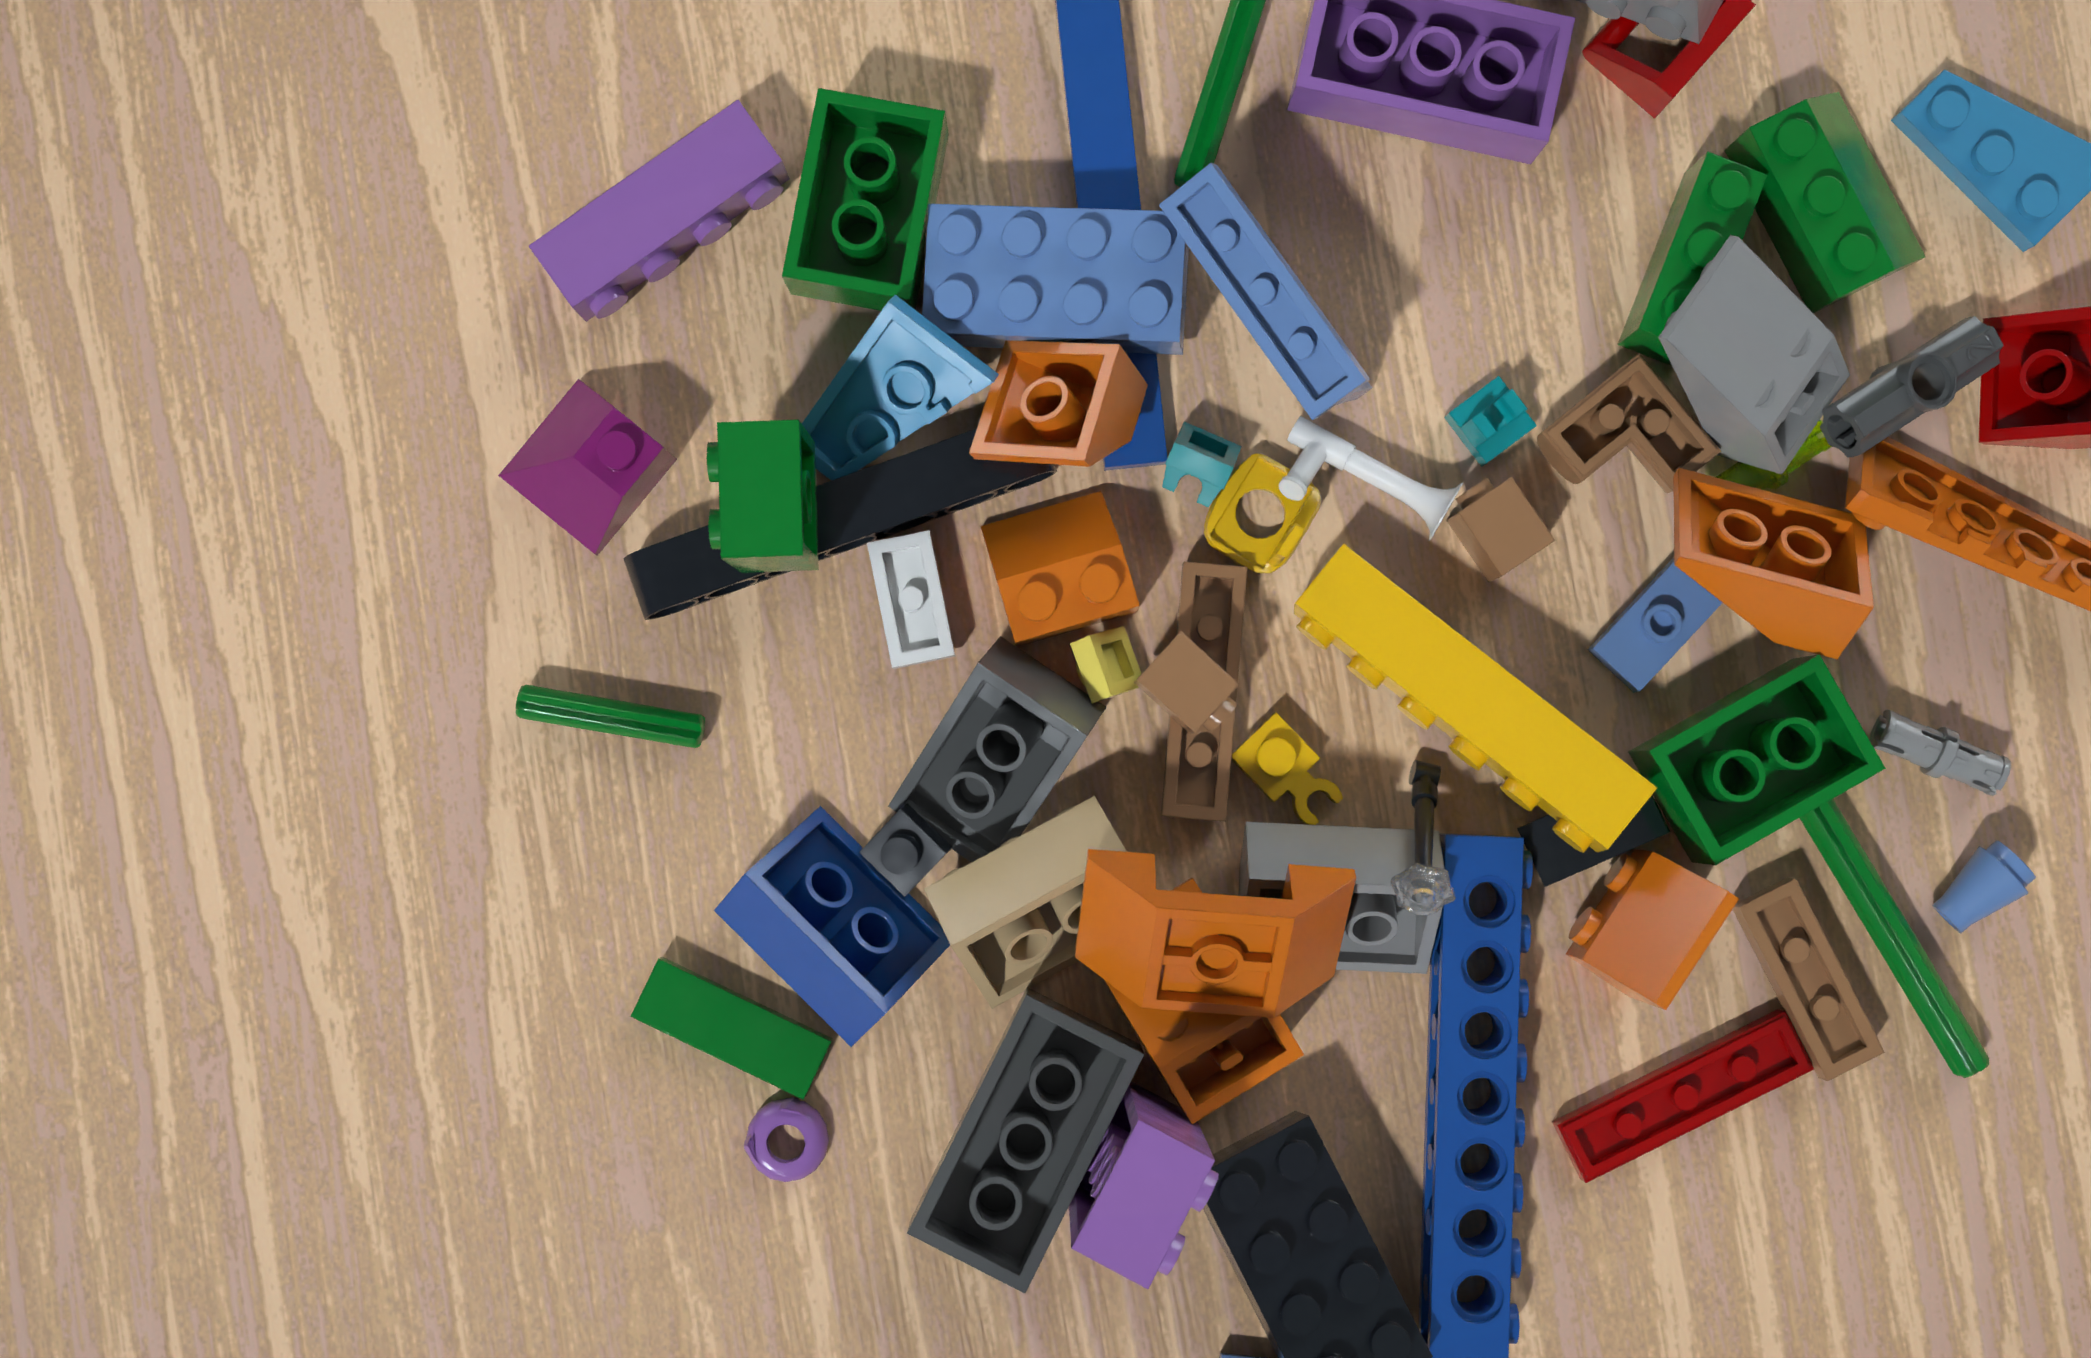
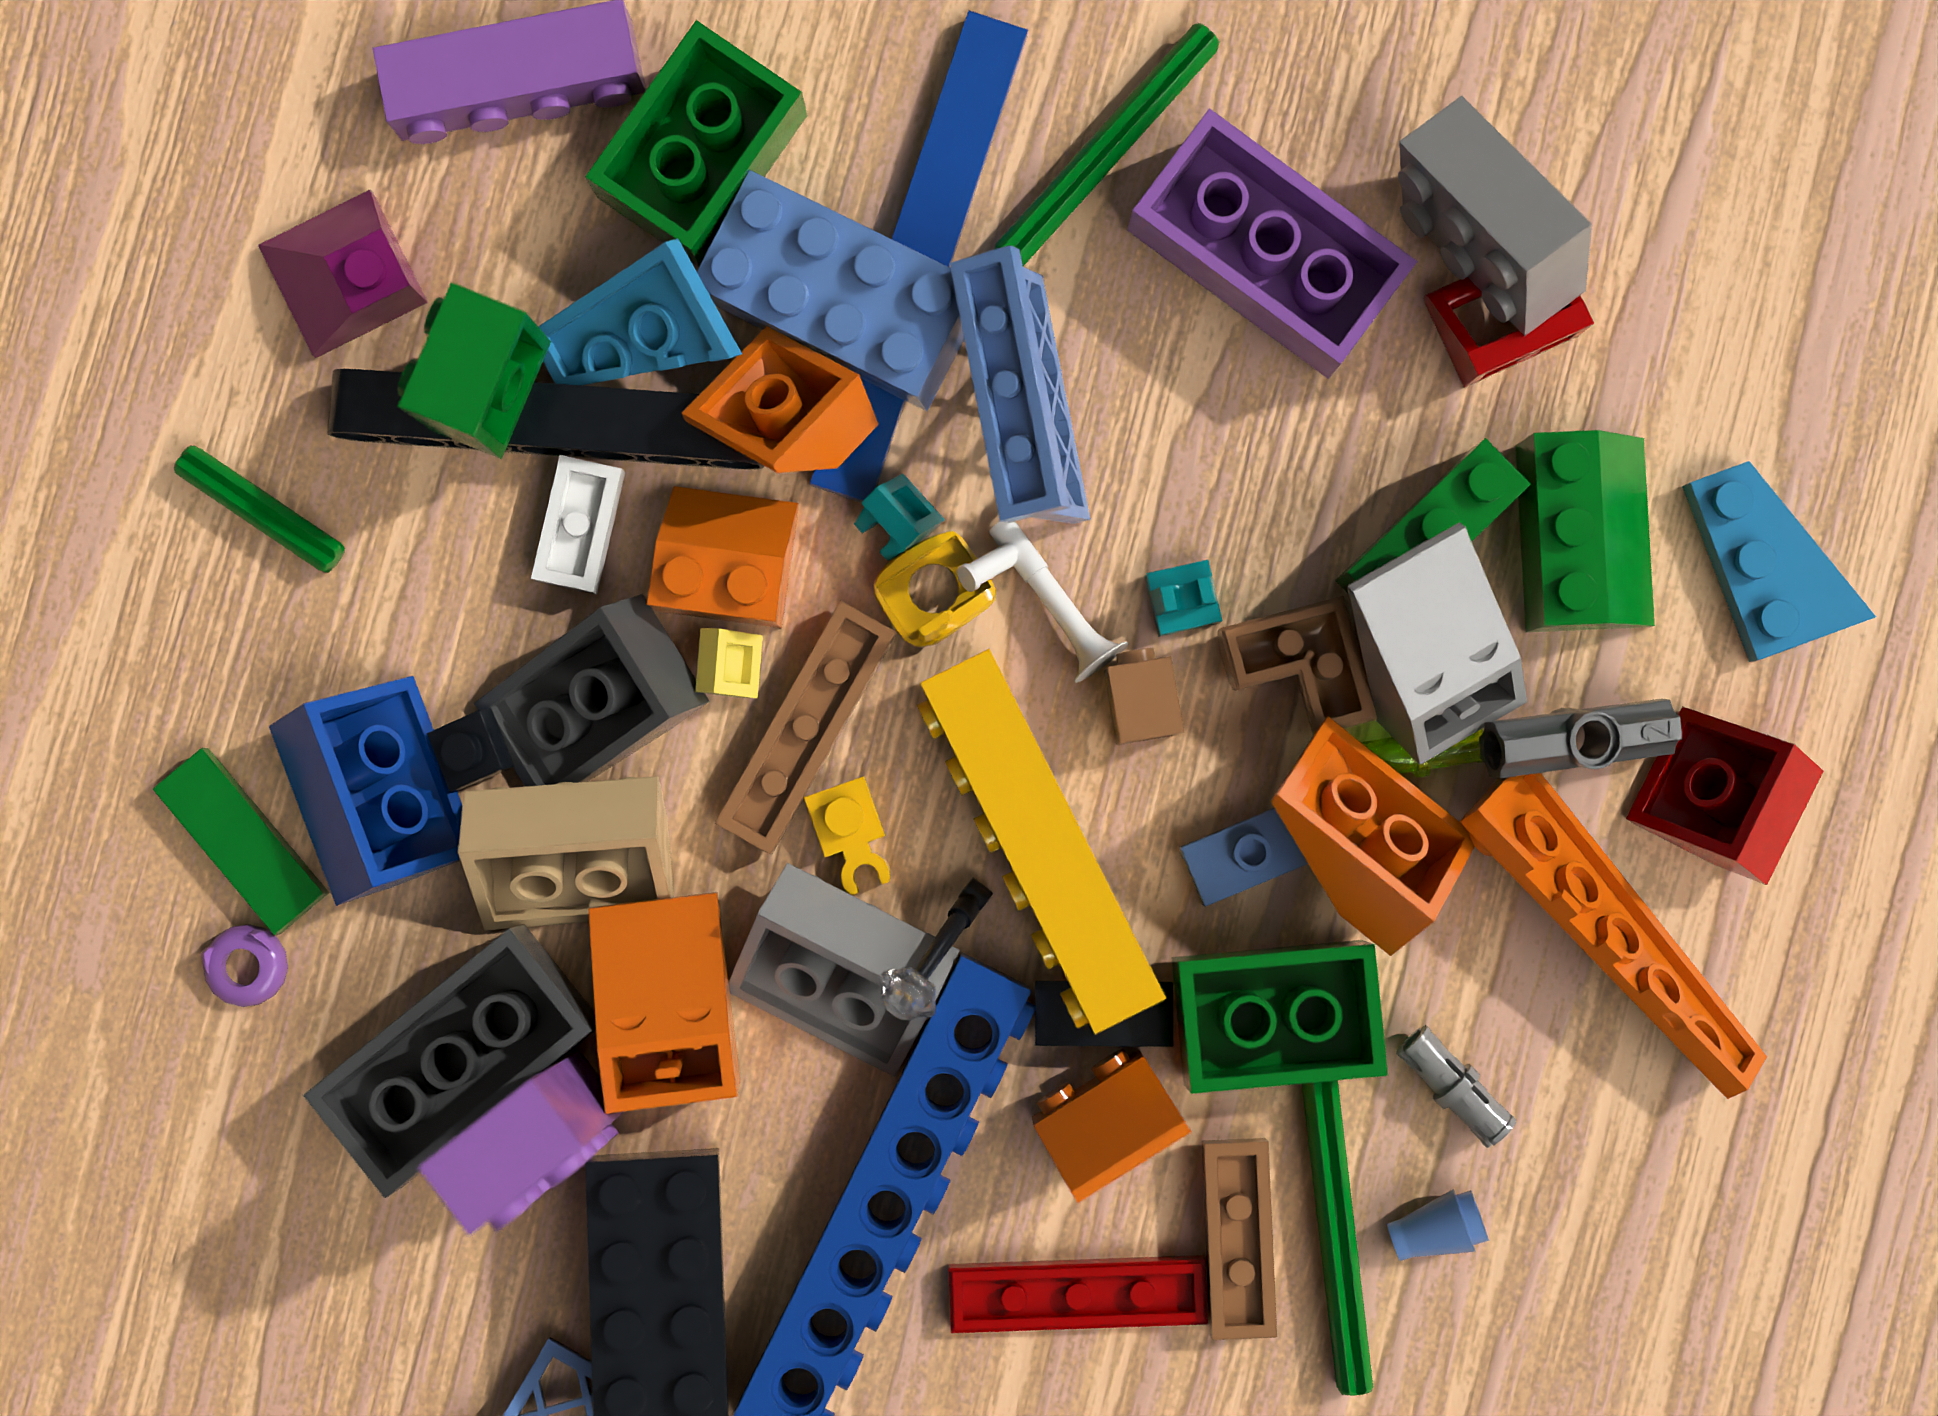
camera: 25 degrees right, 0 degrees up
orange slope [1075,849,1356,1018] -> none
medium nougat brick [1134,631,1239,734] -> none

